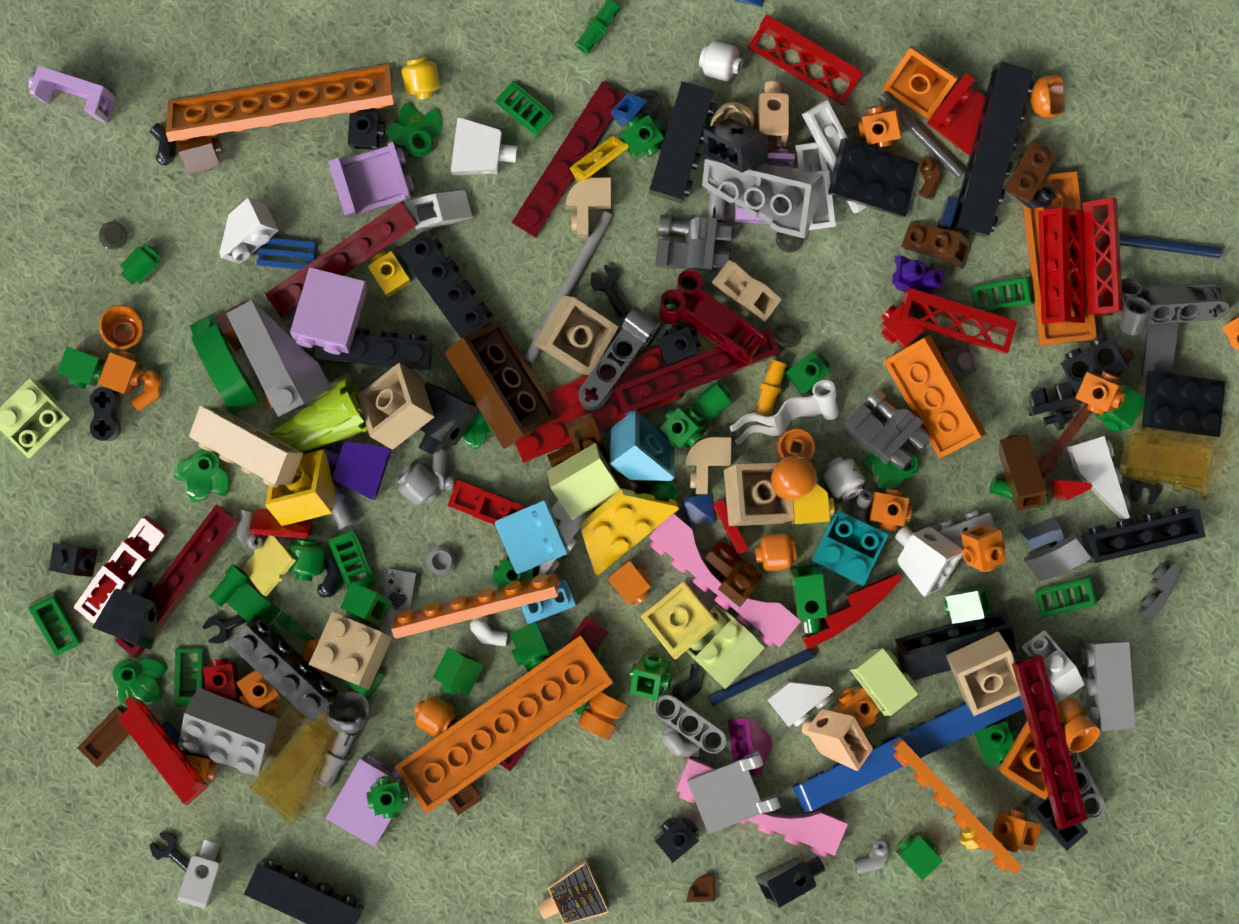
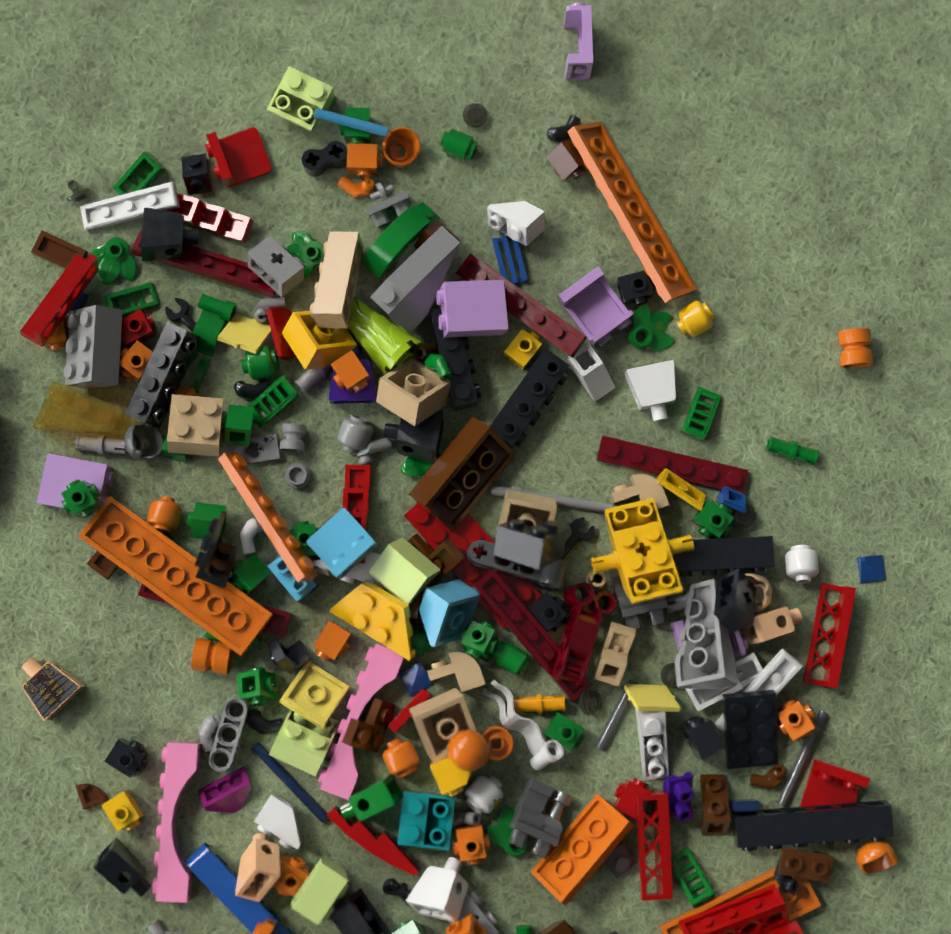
camera: 70 degrees right, 5 degrees down
light grey flag [687,751,781,834] -> none
orange slope [883,45,958,120] -> none
none -> clear smoke plate [66,179,90,204]
none -> white tile [80,182,180,231]
none -> yellow brick [101,789,144,832]
none -> black bracket [194,510,238,588]
none -> red bracket [205,127,272,189]
none -> light grey brick [247,236,304,297]
none -> black bracket [267,638,311,674]
none -> light grey wheel [279,424,307,452]
none -> dark azure bar [314,108,389,137]
none -> orange brick [331,350,370,393]
none -> light grey hips [365,182,409,227]
none -> black piece [382,878,412,907]
none -> dark brown arm [415,343,439,361]
none -> green arm [425,354,452,381]
none -> brick [493,519,567,569]
none -> tan pin [586,571,606,590]
none -> yellow slope [591,498,694,604]
none -> dark grey bar [595,679,639,751]
none -> light yellow piece [624,684,680,712]
none -> white slope [635,708,669,781]
none -> black brick [681,715,725,759]

